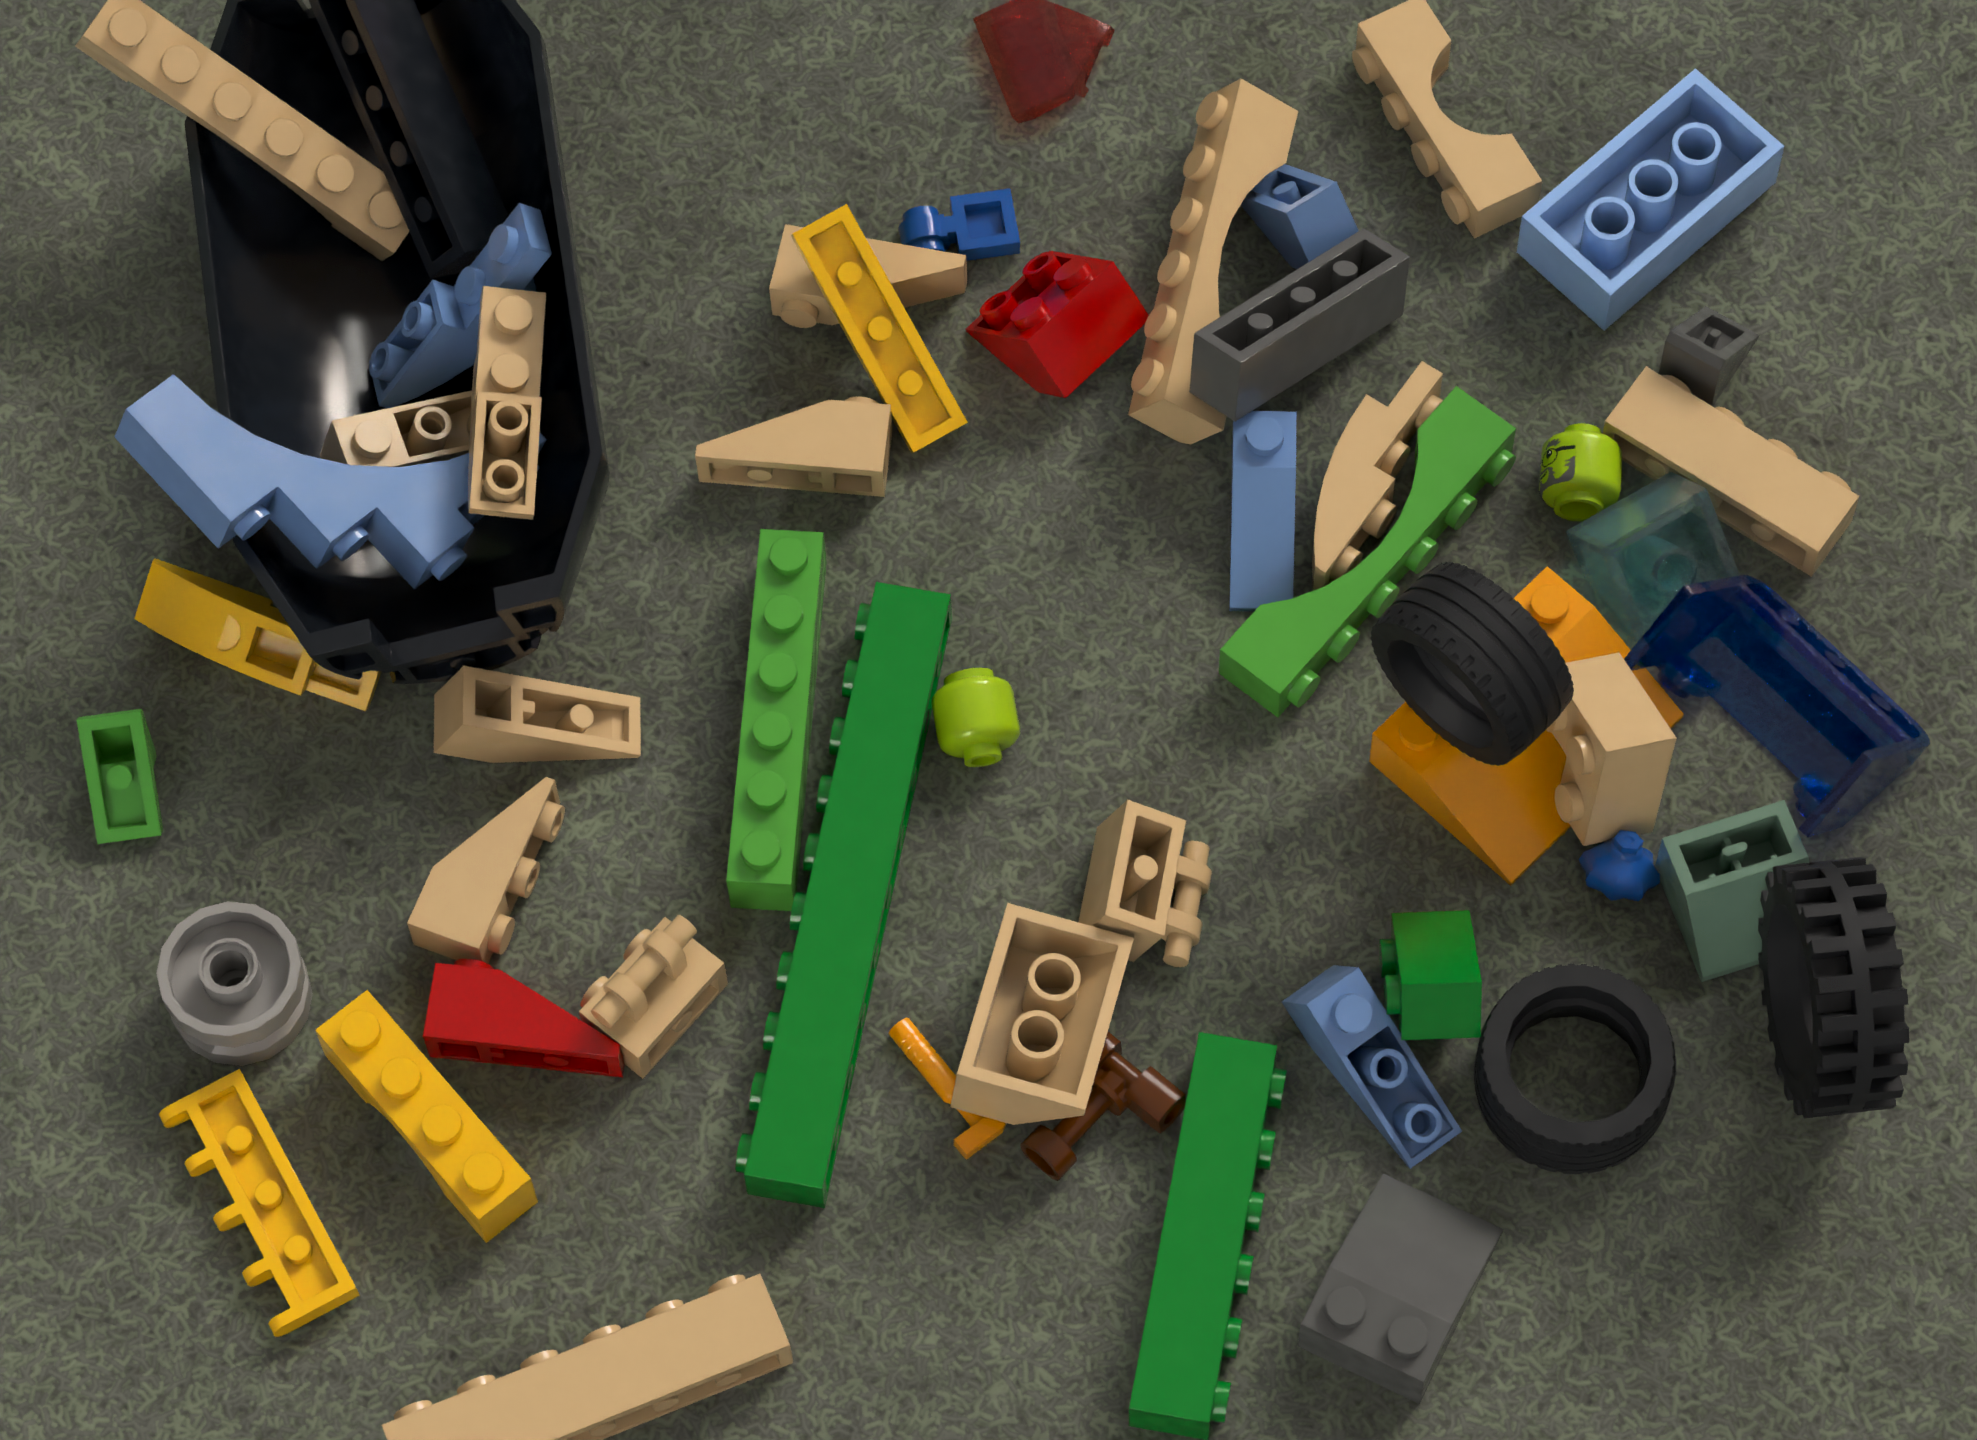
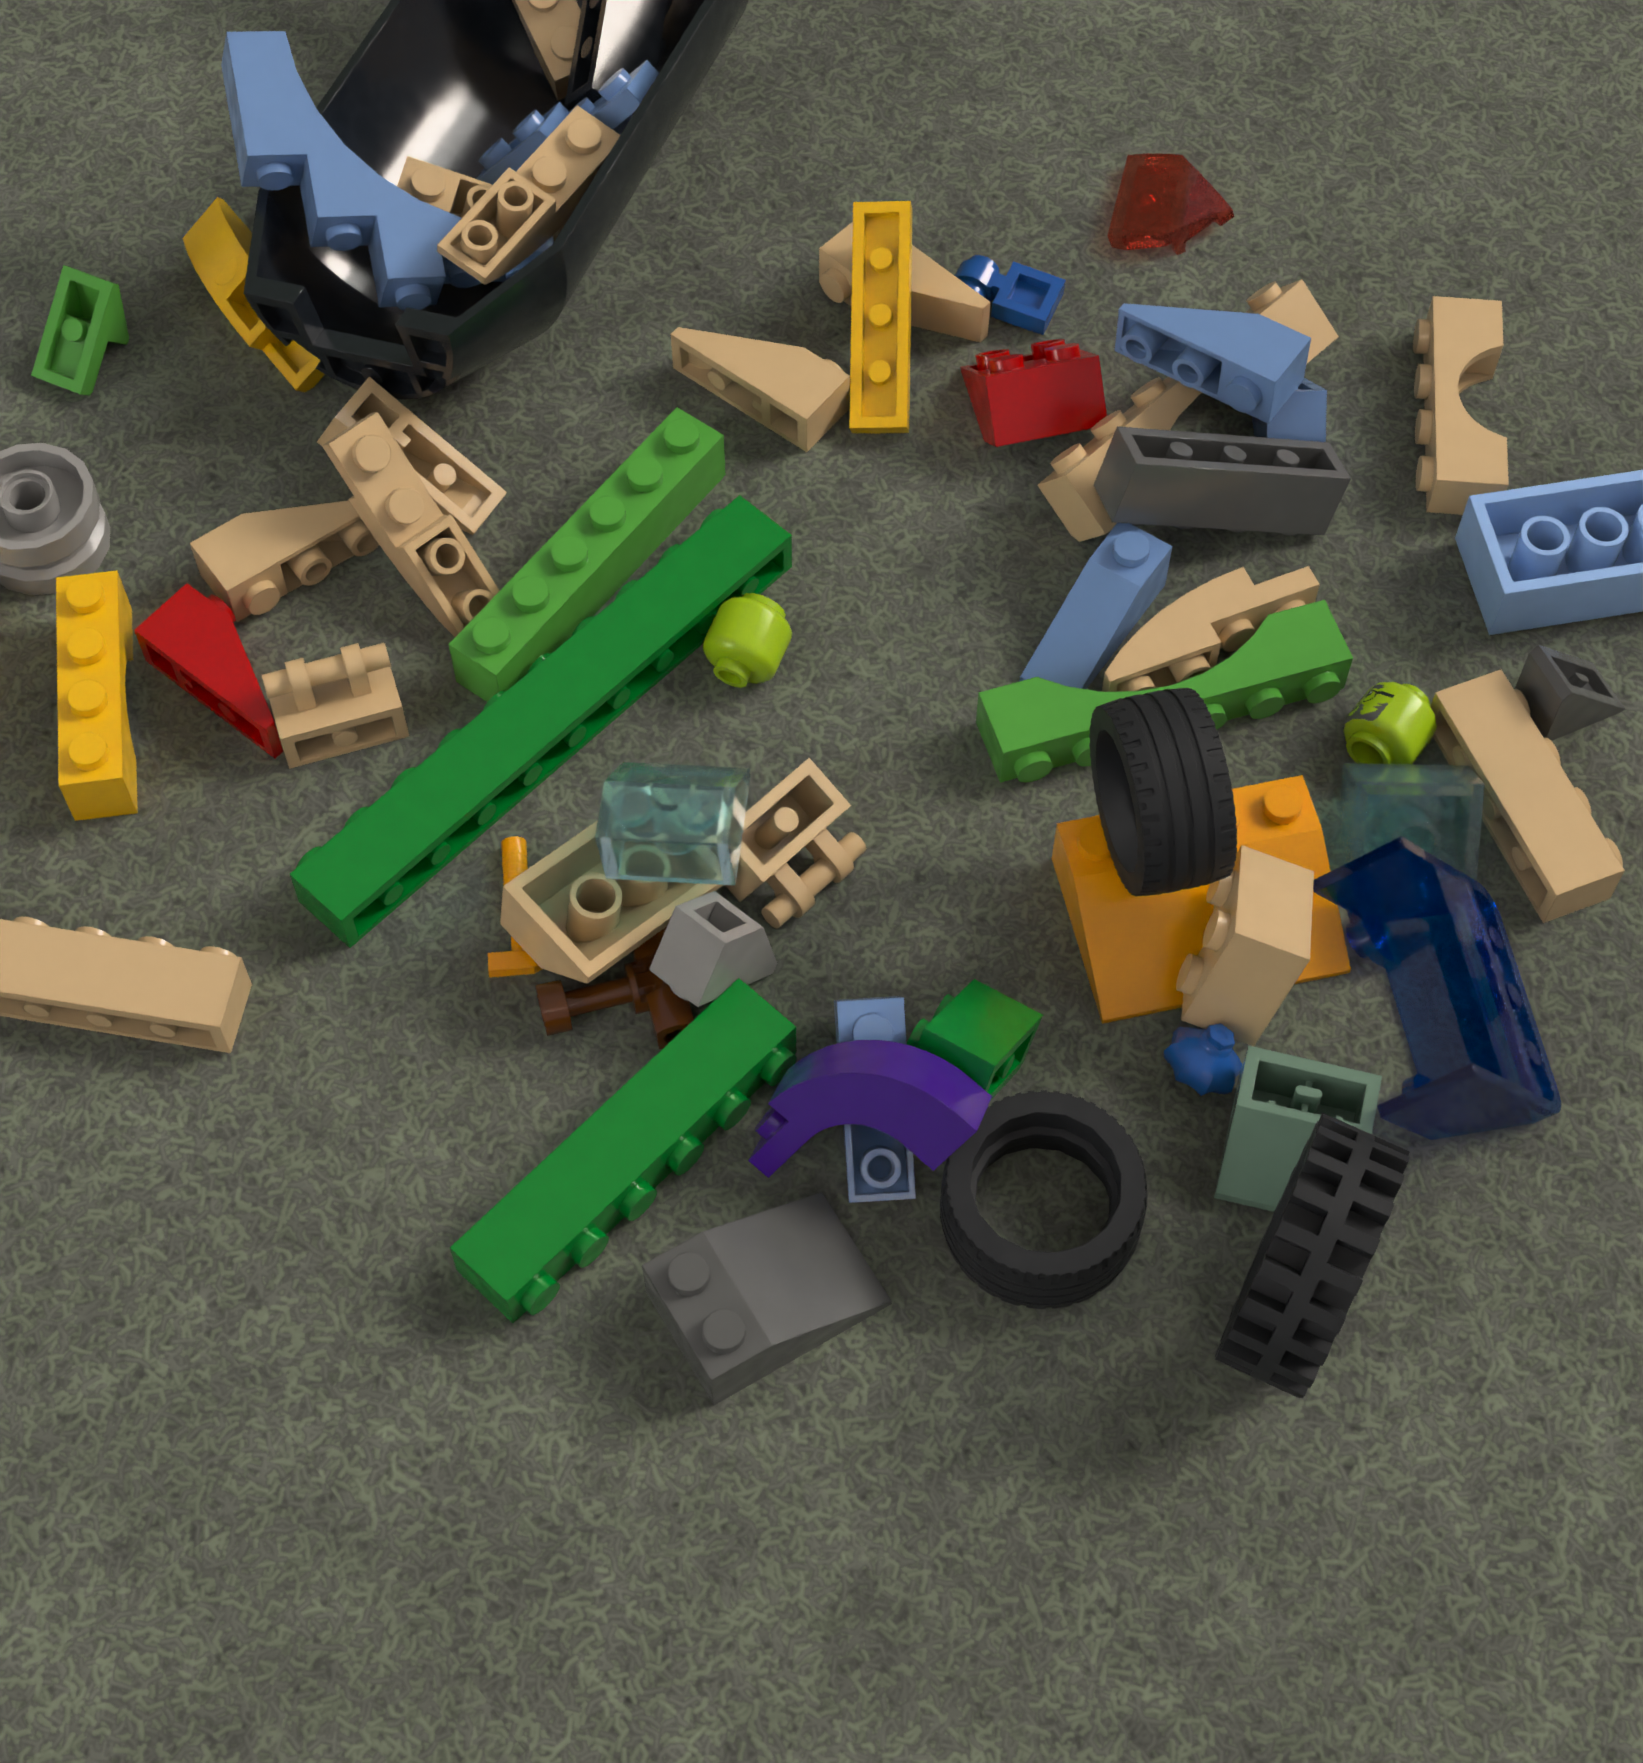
camera: 30 degrees right, 5 degrees down
none -> tan slope [322,412,500,637]
none -> clear light blue slope [595,762,751,885]
none -> light grey slope [649,891,778,1007]
none -> dark purple arch [748,1040,992,1178]
none -> medium blue slope [1115,303,1311,424]

